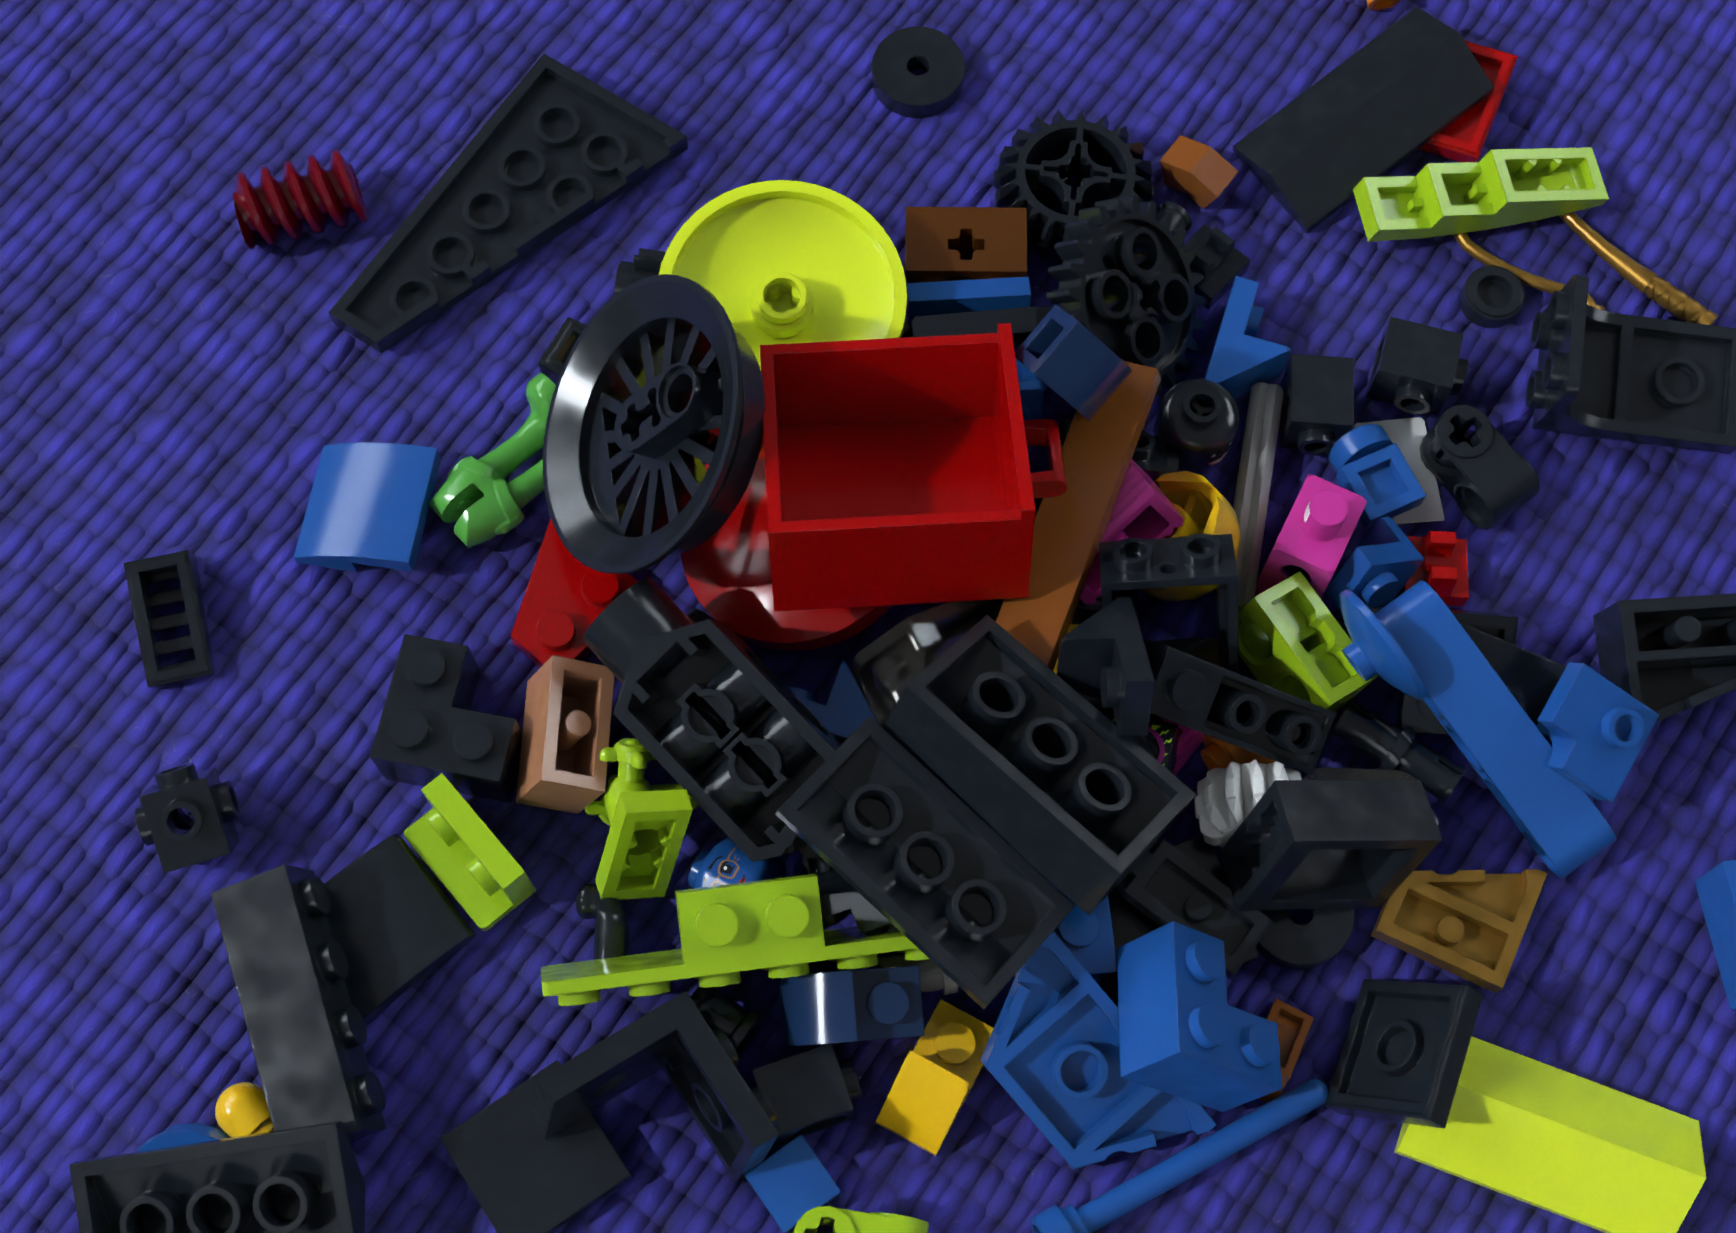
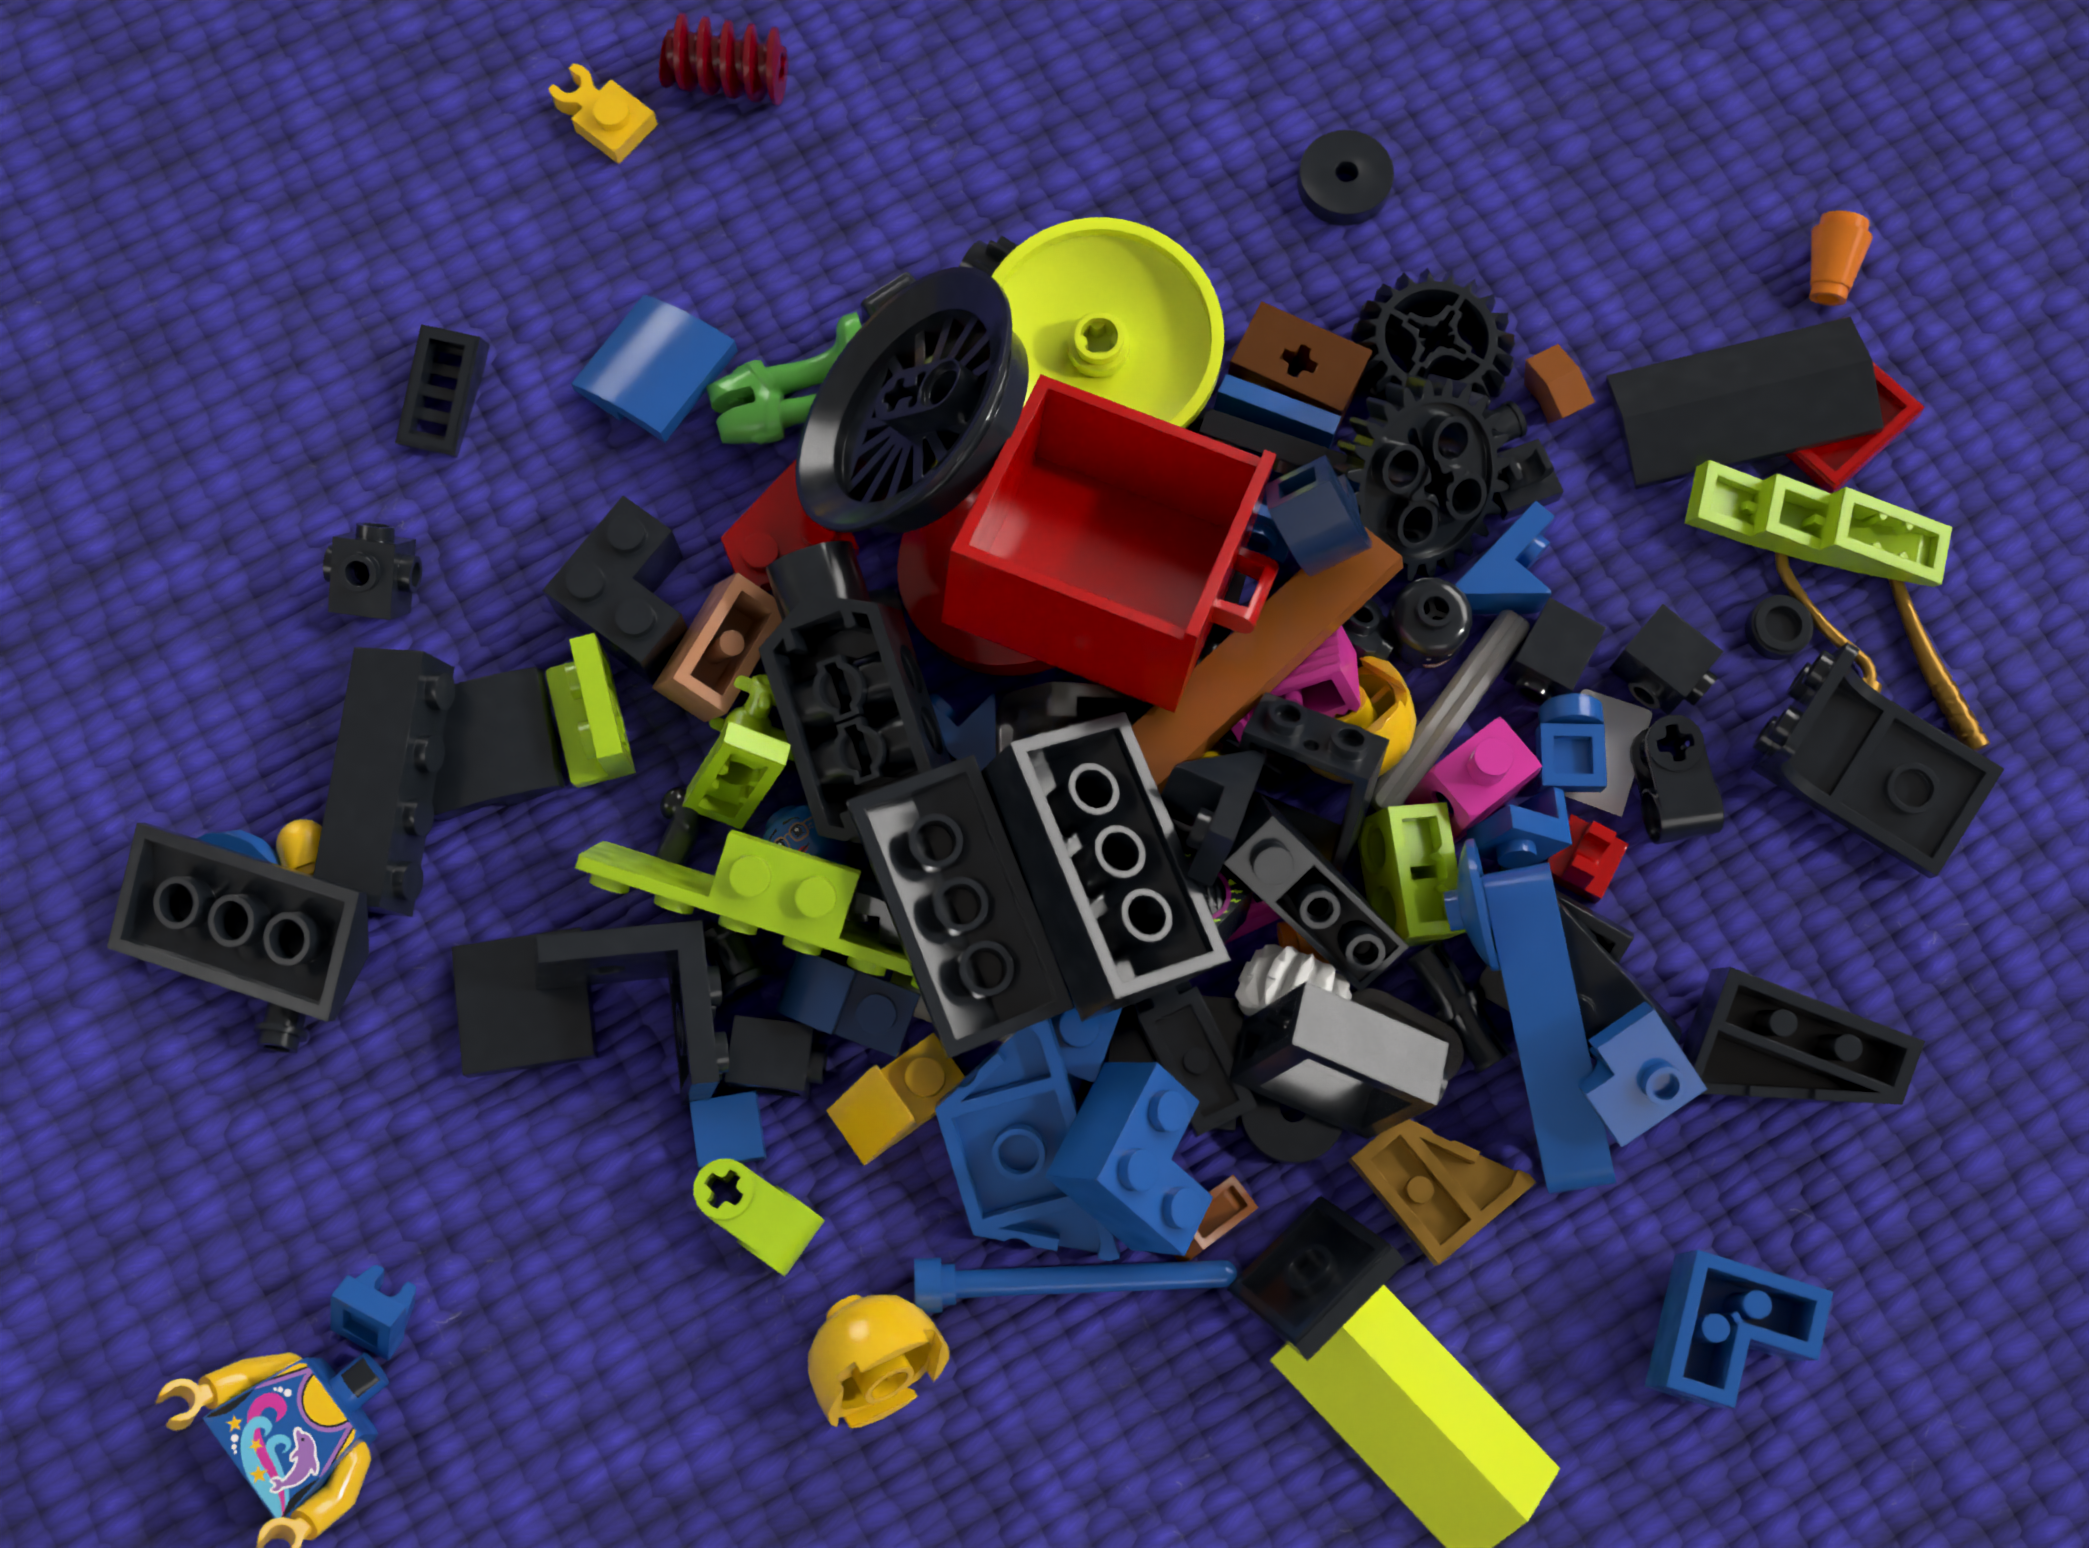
camera: 25 degrees right, 5 degrees up
black wing [328,54,688,354] -> none
none -> yellow plate [548,63,658,164]

